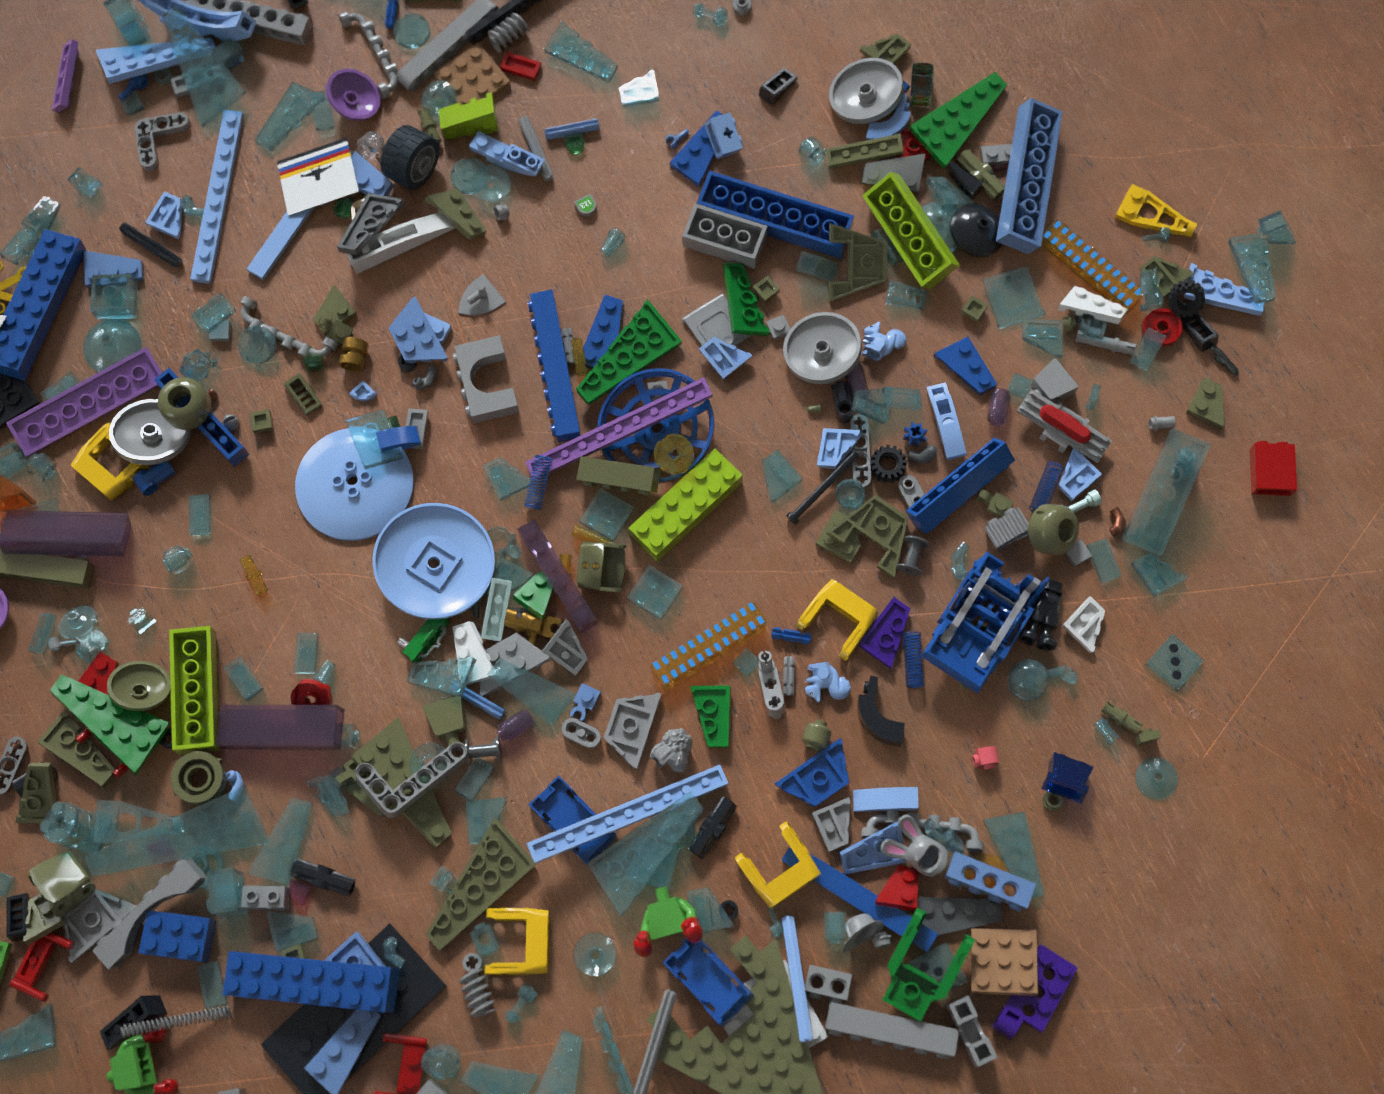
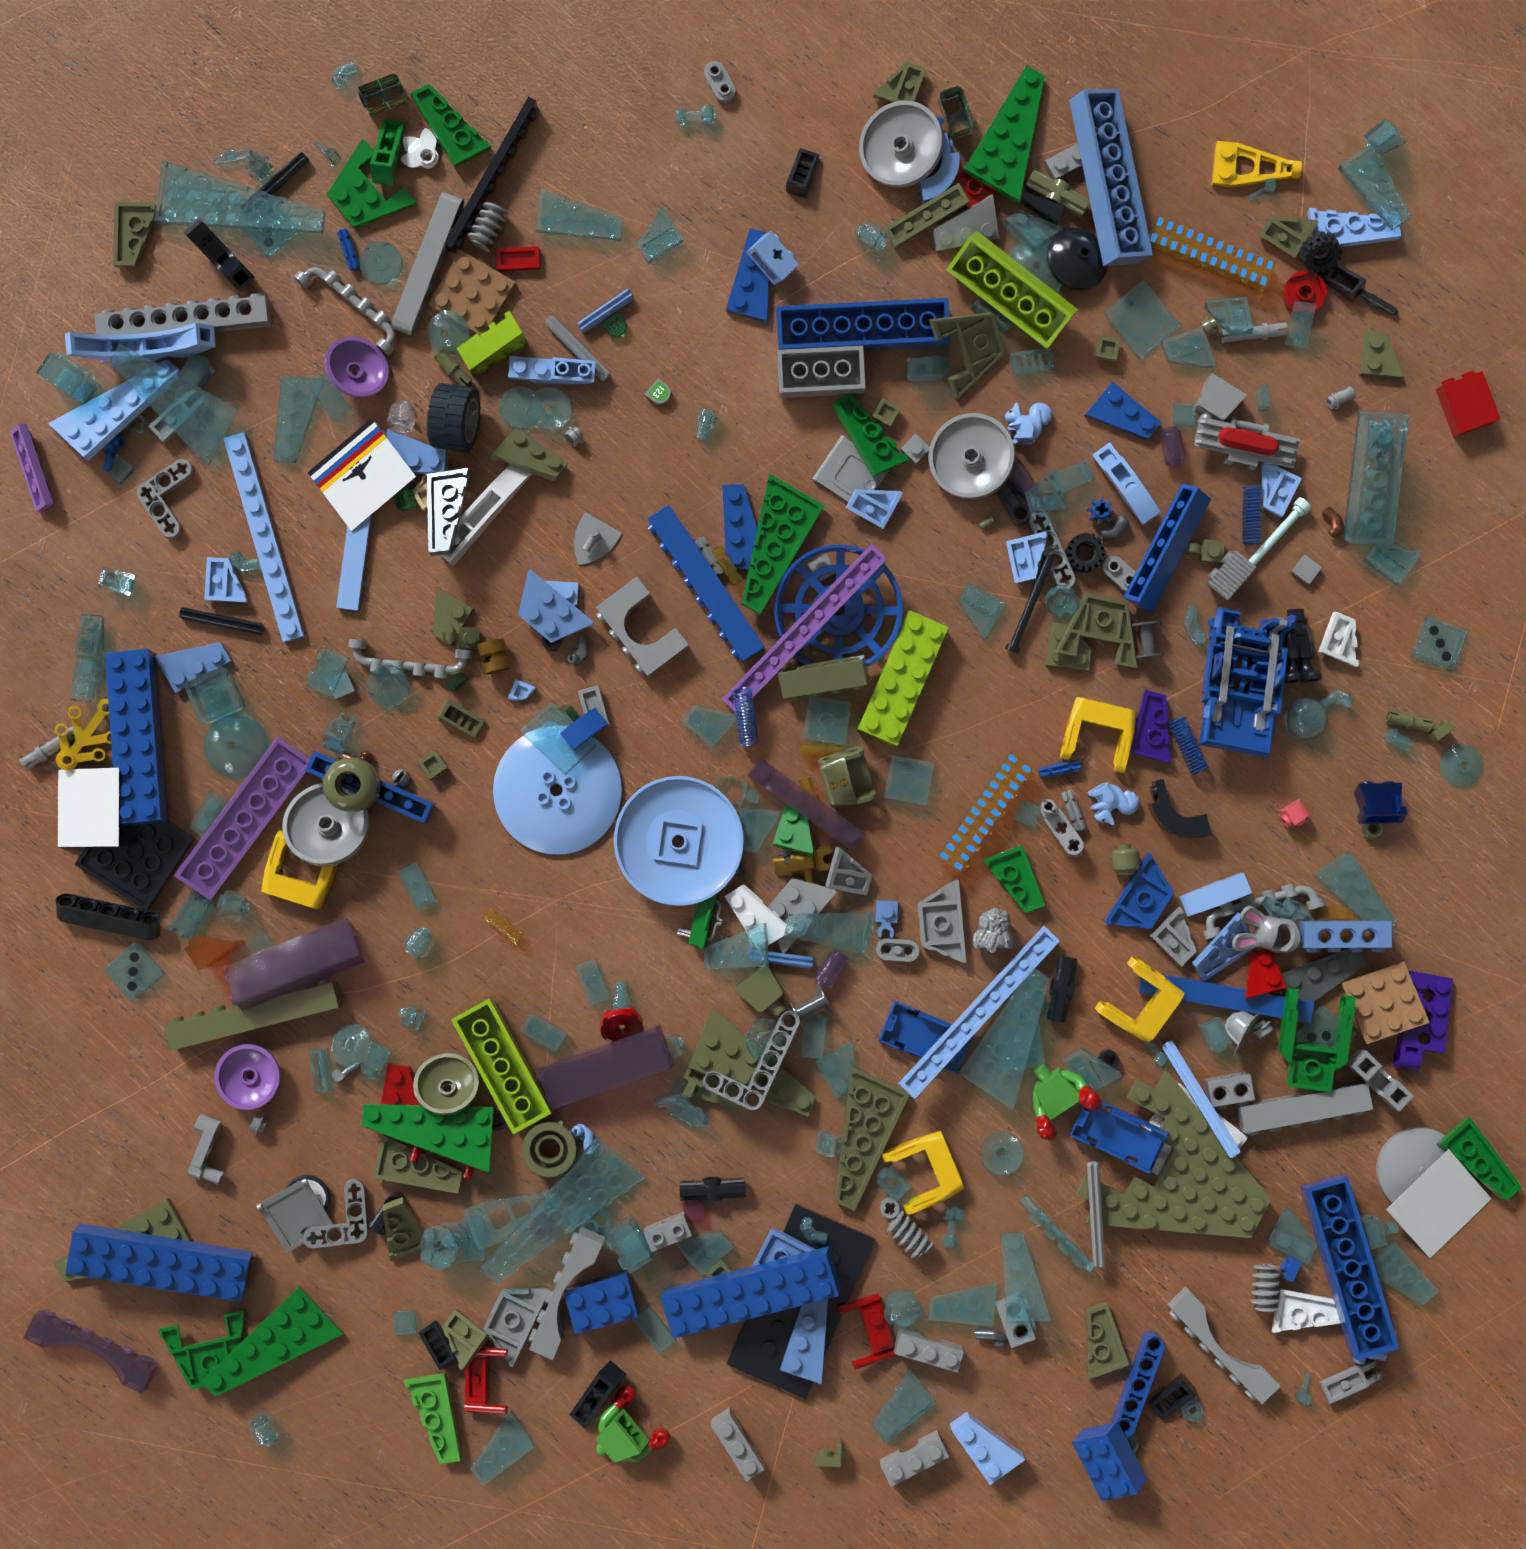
camera: 25 degrees left, 15 degrees up
olive piece [27,851,95,917] -> none
light grey piece [120,1006,232,1037] -> none
blue piece [133,461,176,496] -> none
clear light blue wing [247,798,312,885] -> none
light aqua plate [481,578,512,642] -> none
clear yellow plate [654,434,694,474] -> none
medium blue hand [665,129,689,149] -> none
olive piece [1028,504,1079,555] -> none
white wing [1058,286,1128,324] -> none
clear light blue tile [1086,539,1121,583] -> none
clear light blue wing [1140,268,1163,312] -> none

